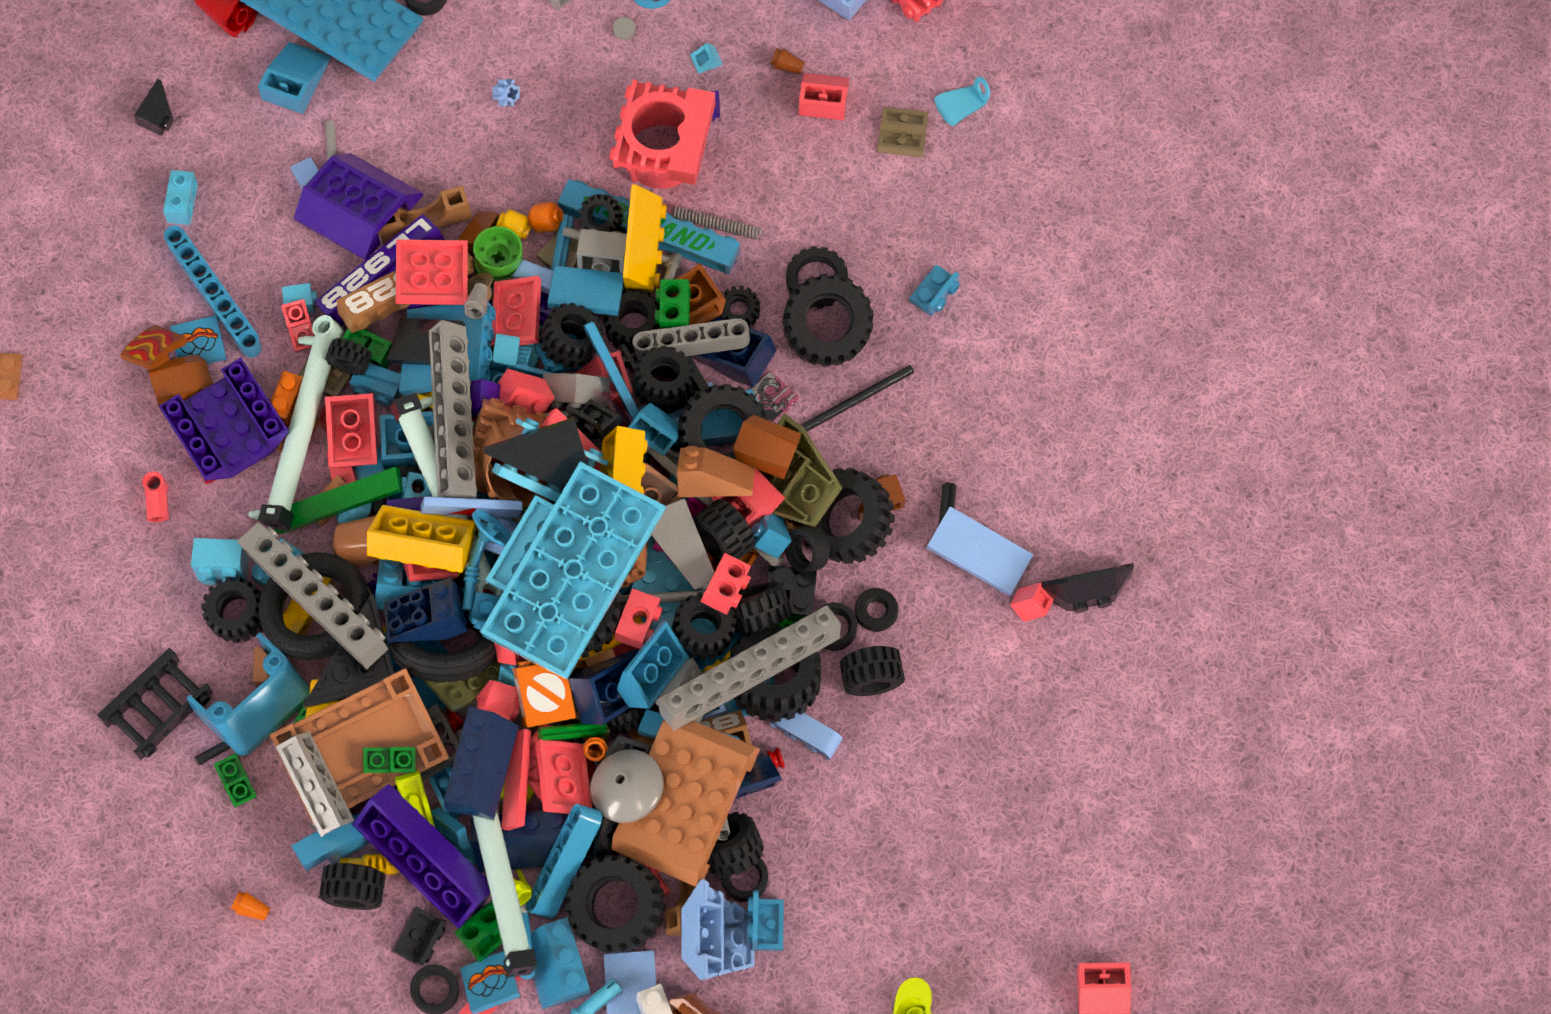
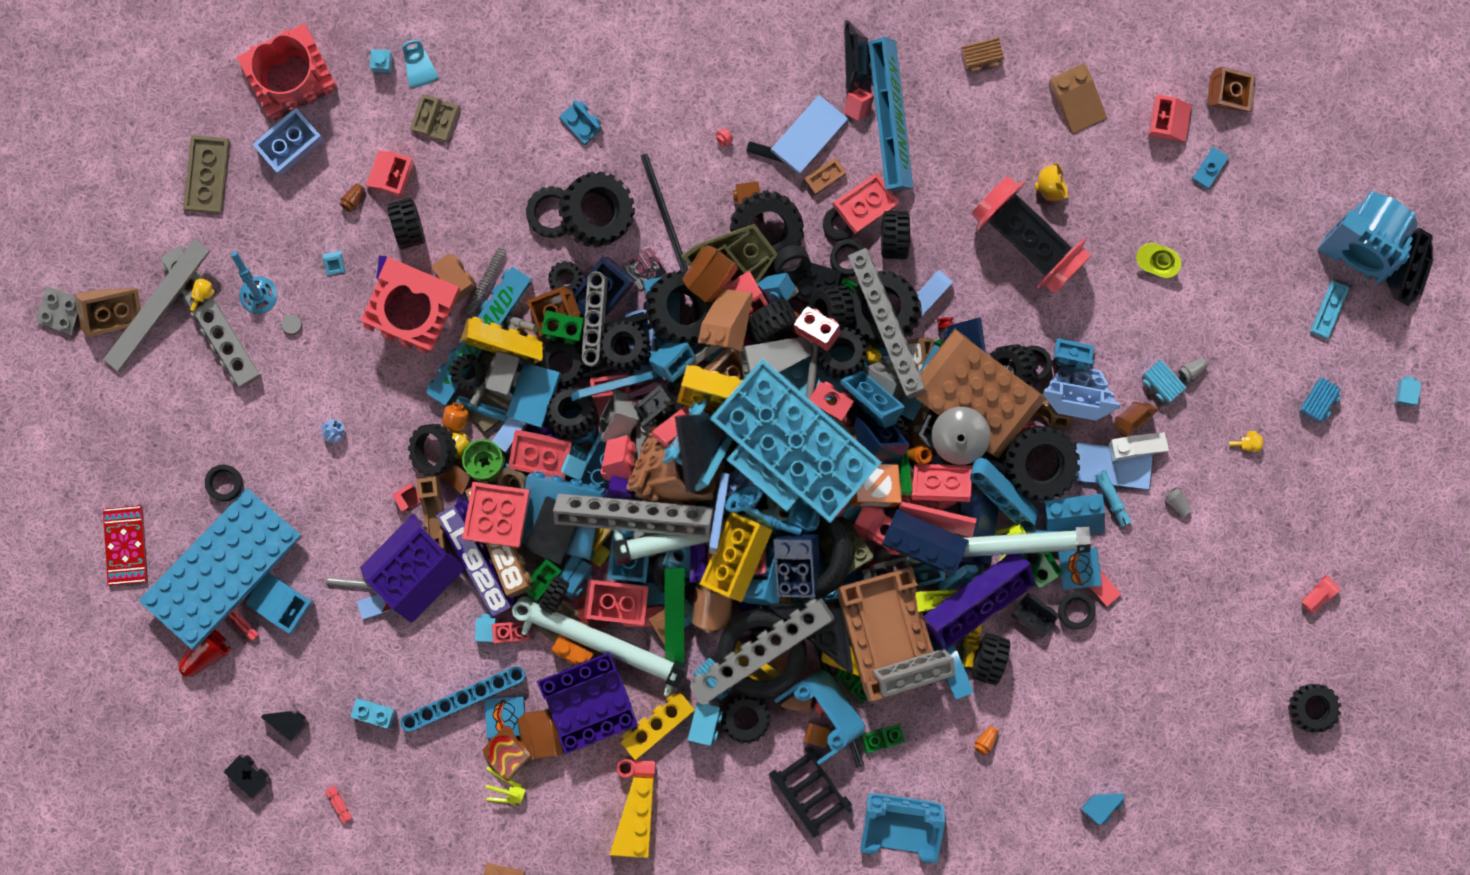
camera: 80 degrees left, 15 degrees up
green slope [362,747,415,773] -> none
light grey cone [464,283,488,319] -> none
none -> black brick [224,754,271,799]
none -> coral axle [227,609,259,641]
none -> coral axle [325,786,352,823]
none -> medium azure brick [370,49,393,74]
none -> black tyre [387,197,425,250]
none -> coral panel [392,483,420,512]
none -> black tyre [408,424,457,476]
none -> nougat brick [431,253,476,302]
none -> neon yellow plant [485,767,525,805]
none -> yellow wedge [609,777,654,858]
none -> yellow brick [621,692,695,760]
none -> coral plate [716,129,733,147]
none -> dark orange slope [803,723,831,748]
none -> nougat plate [804,157,847,195]
none -> coral plate [832,173,900,234]
none -> dark azure windscreen [860,793,945,863]
none -> dark azure brick [868,37,913,192]
none -> medium nougat brick [961,37,1004,73]
none -> brick [971,176,1092,294]
none -> yellow cylinder [1035,163,1068,202]
none -> medium nougat slope [1048,63,1107,134]

